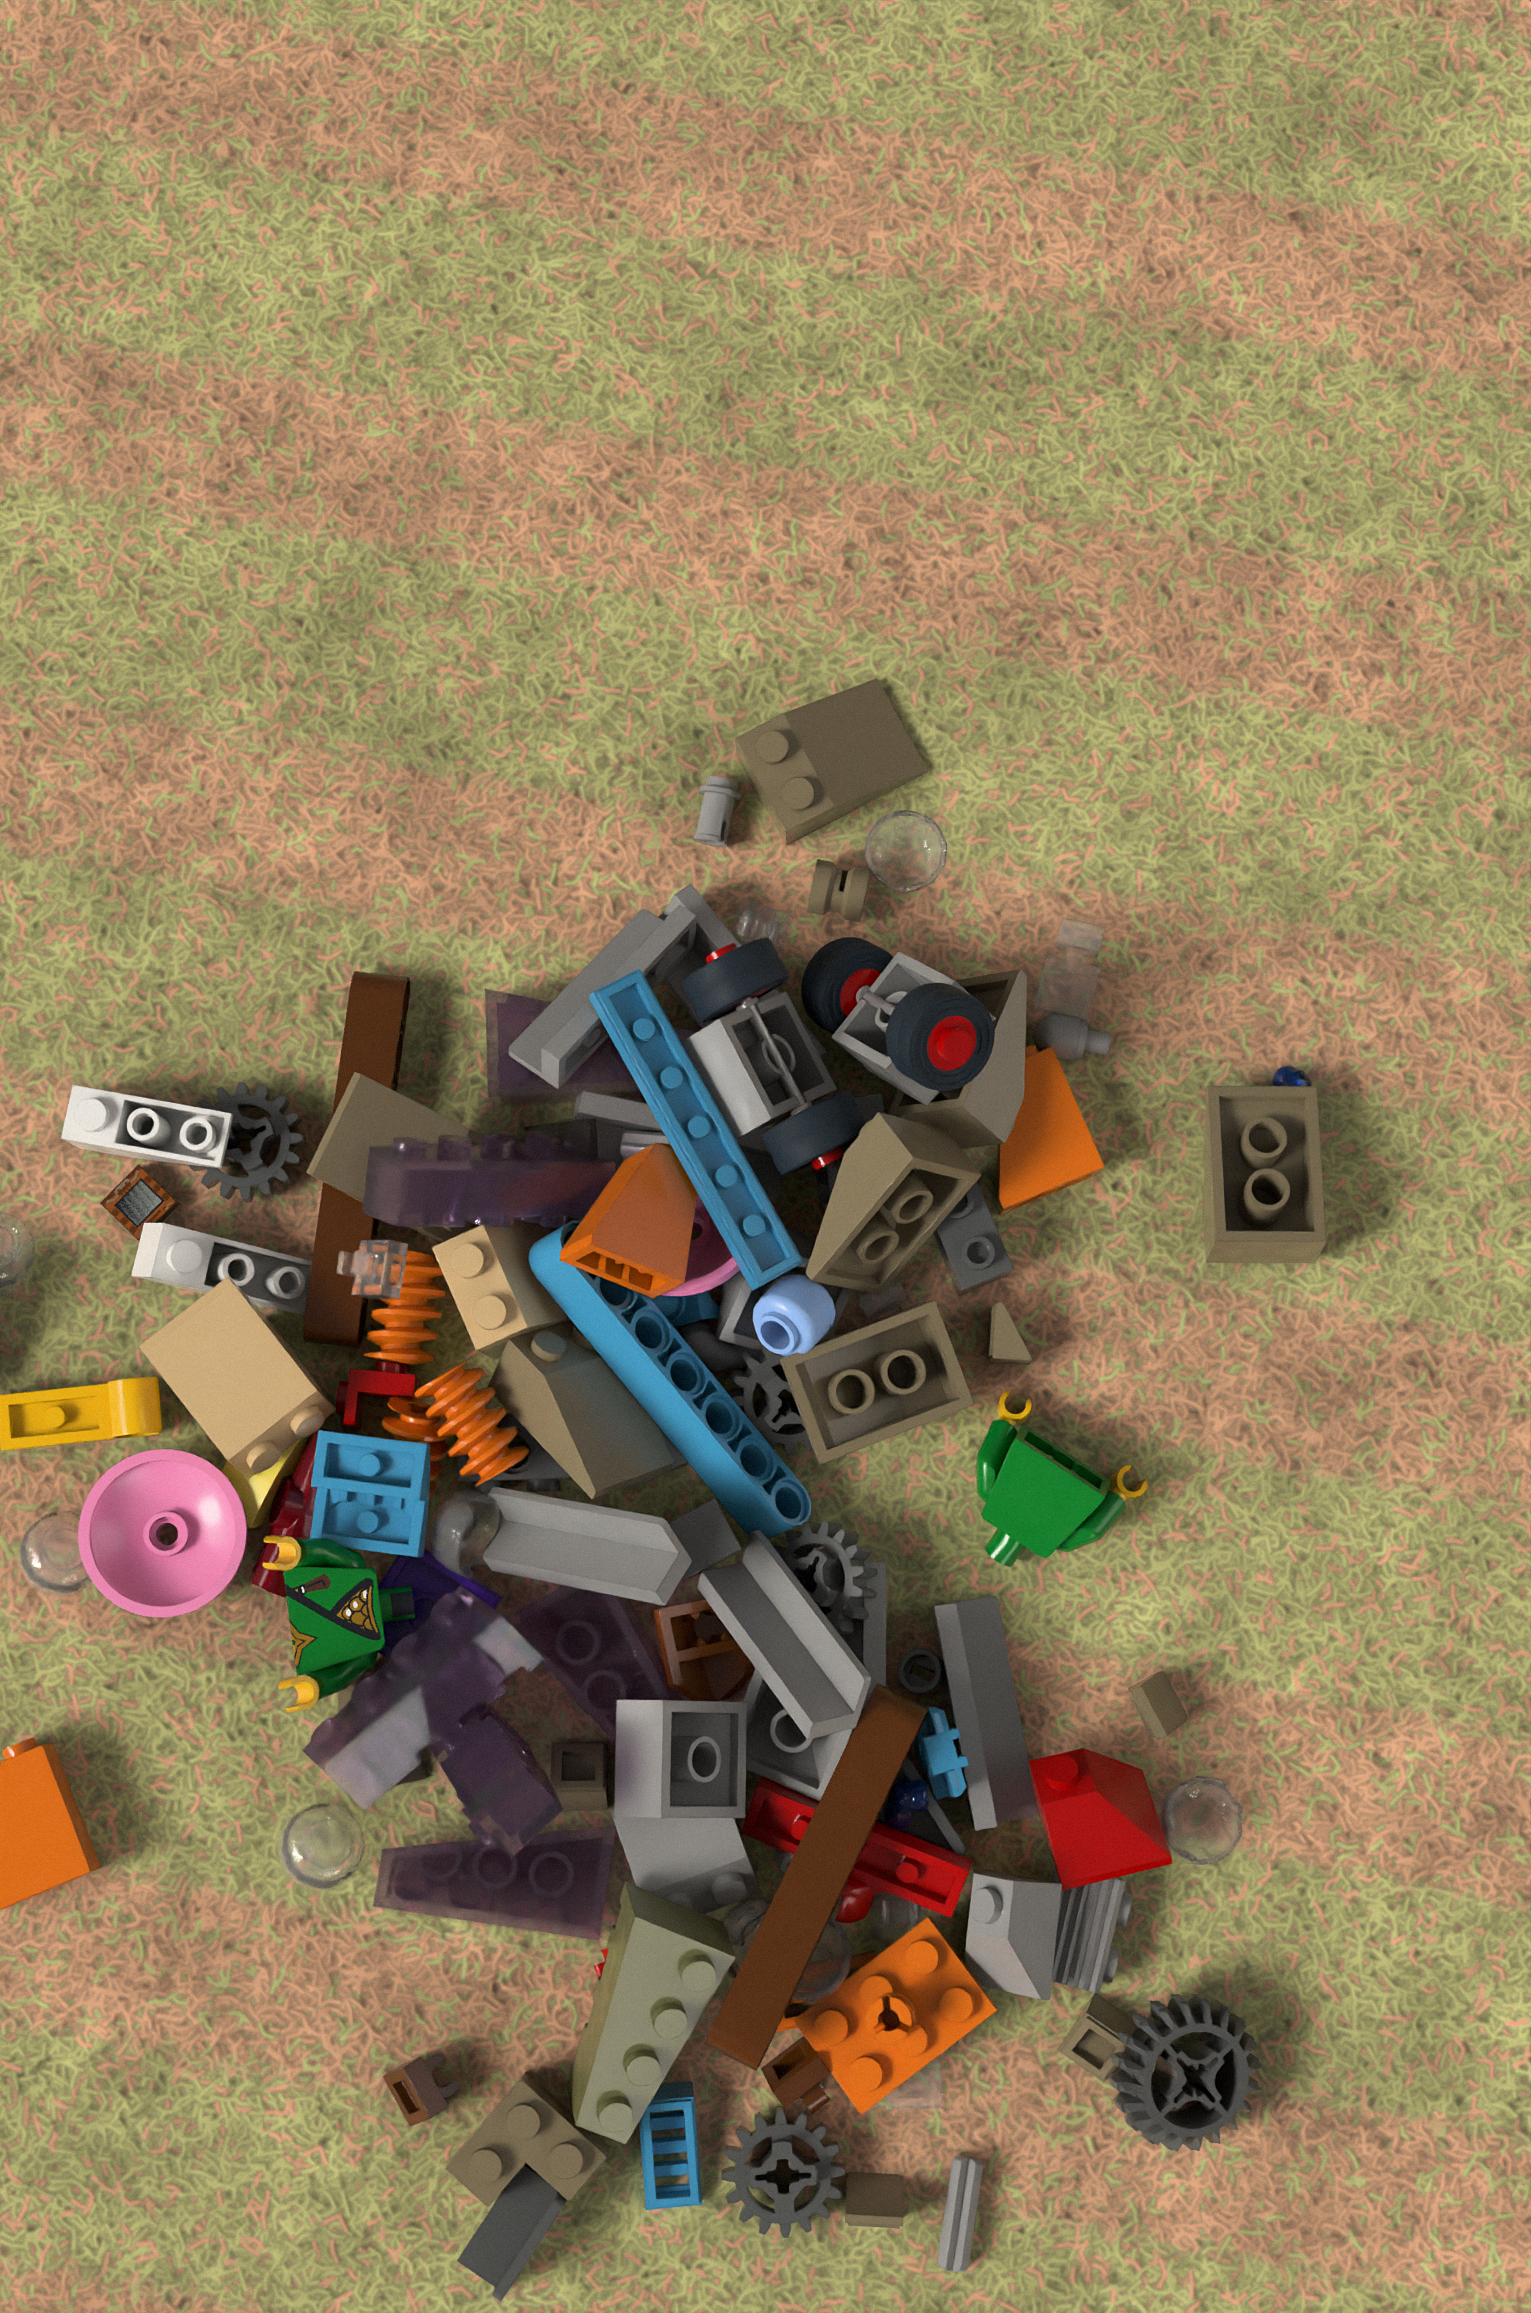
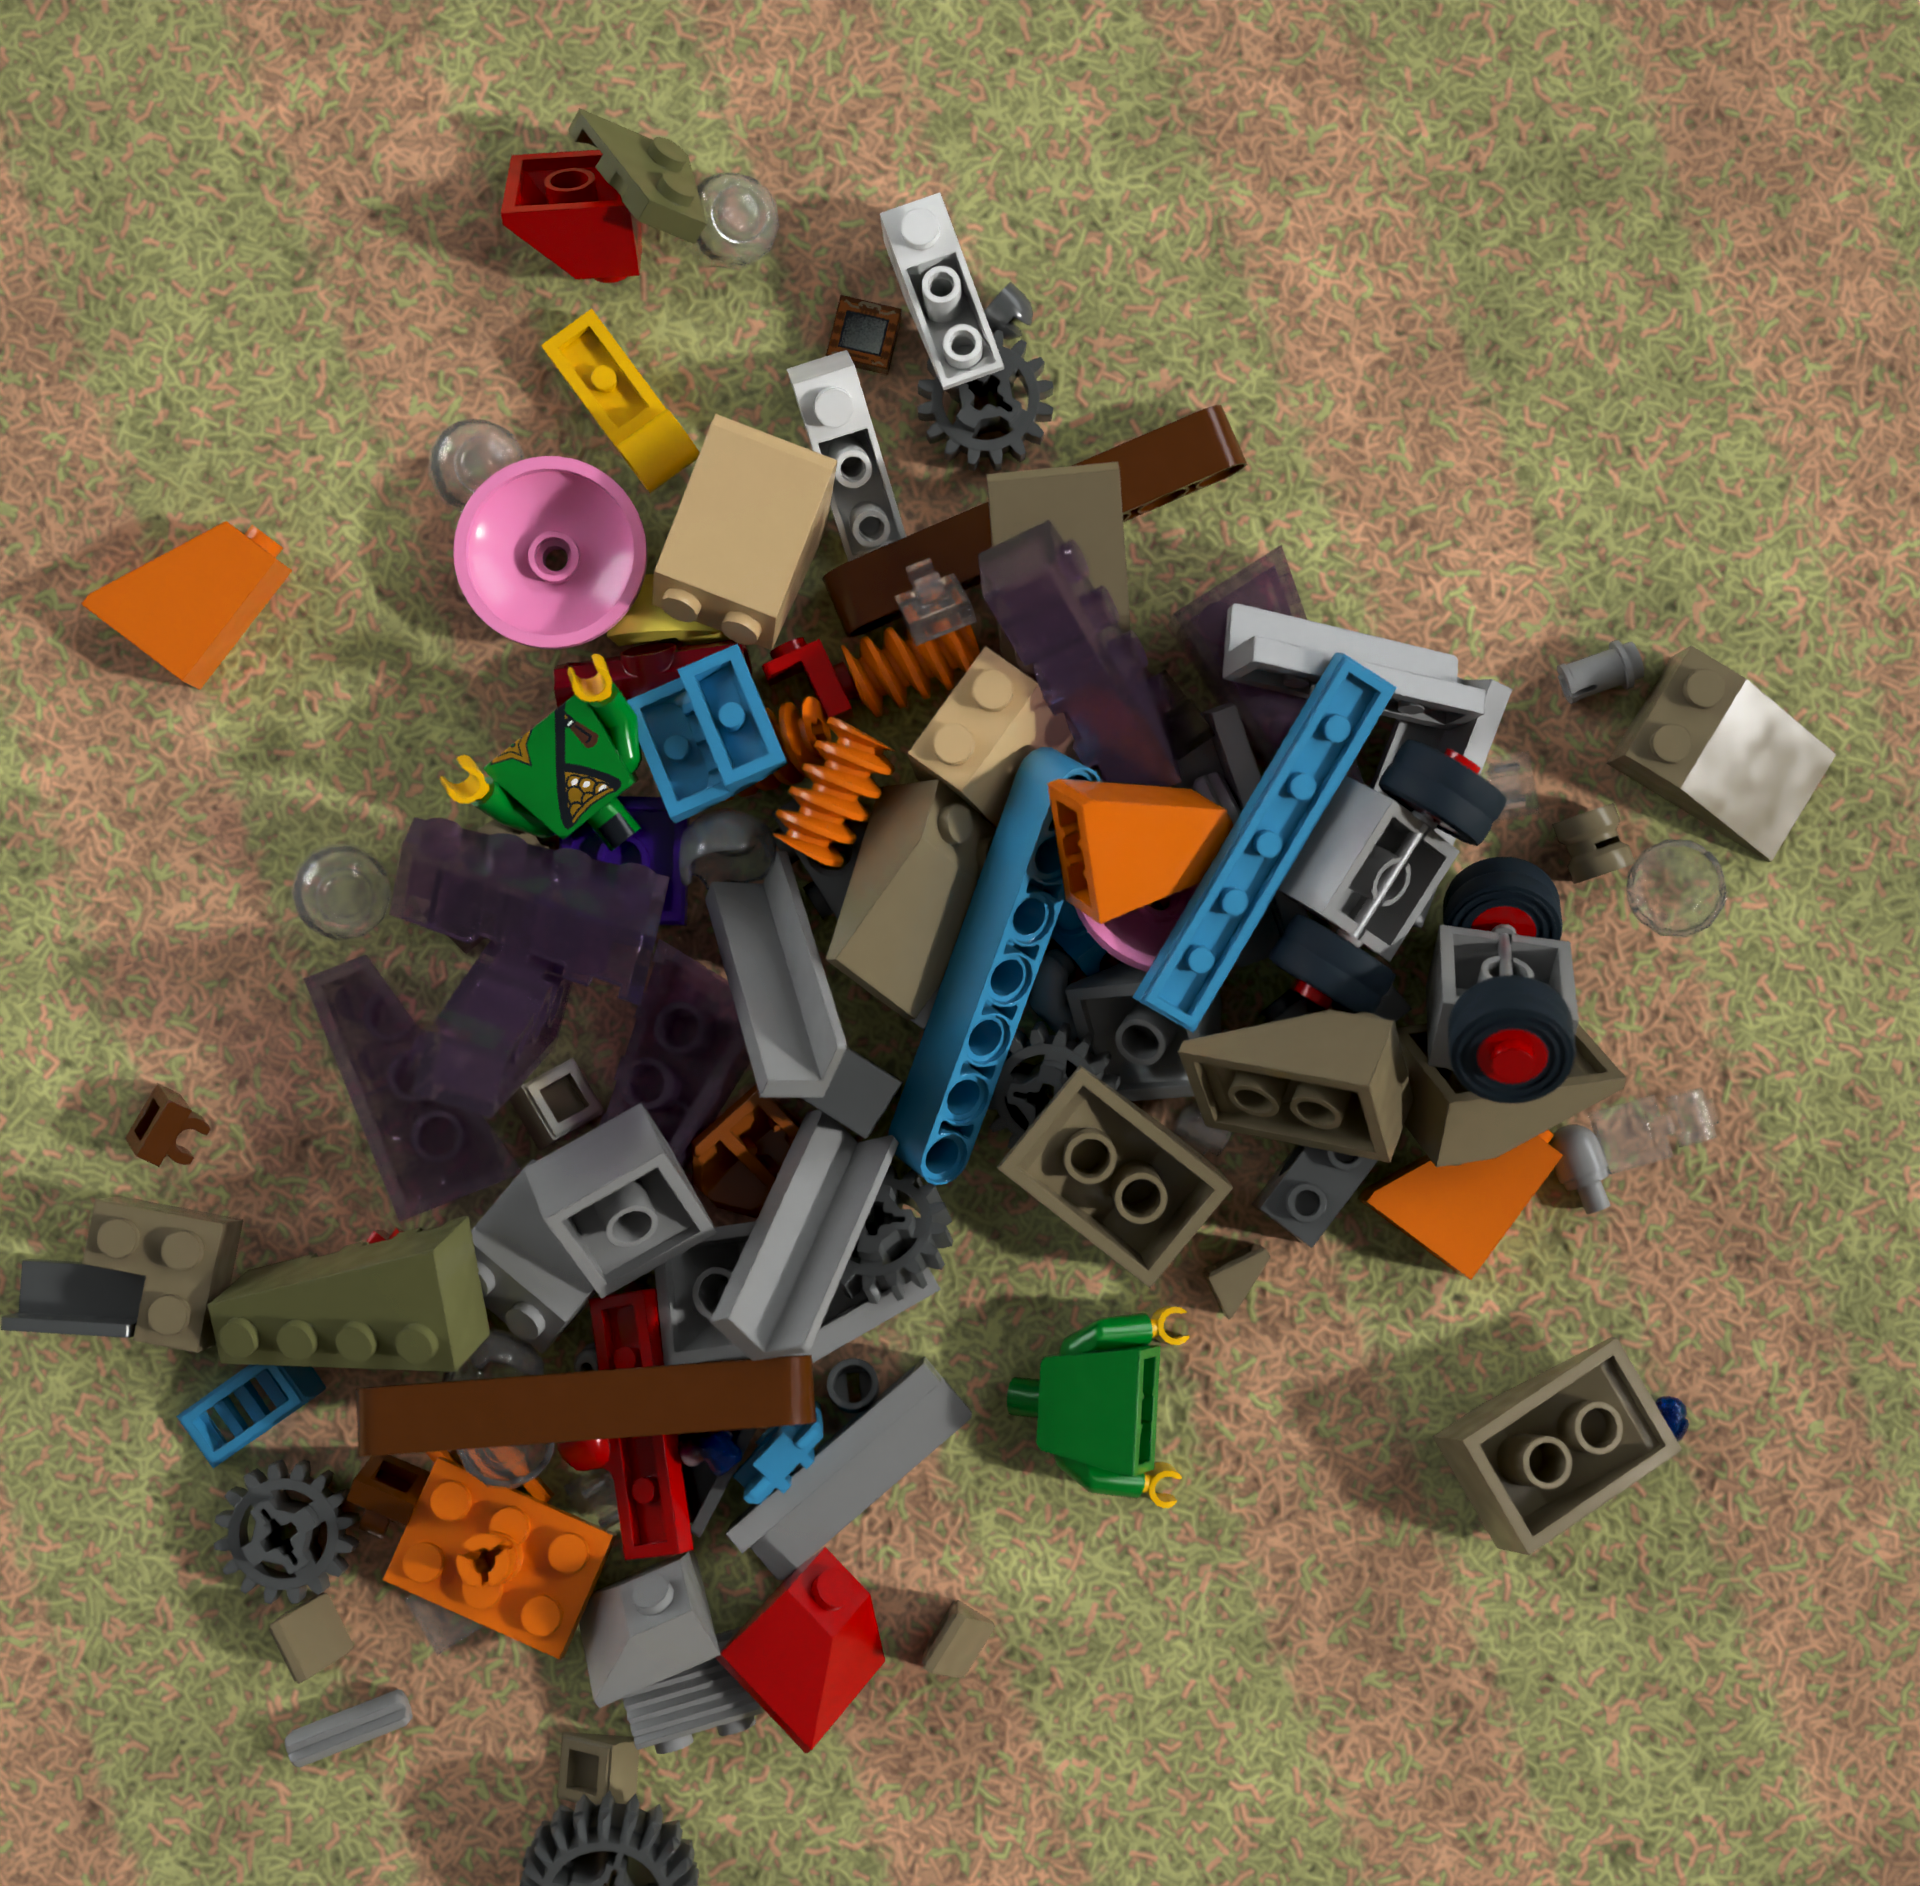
camera: 60 degrees right, 5 degrees up
light blue head [752,1274,836,1356] -> none
clear hair [1158,1776,1243,1865] -> none
none -> dark grey hinge [984,282,1033,340]

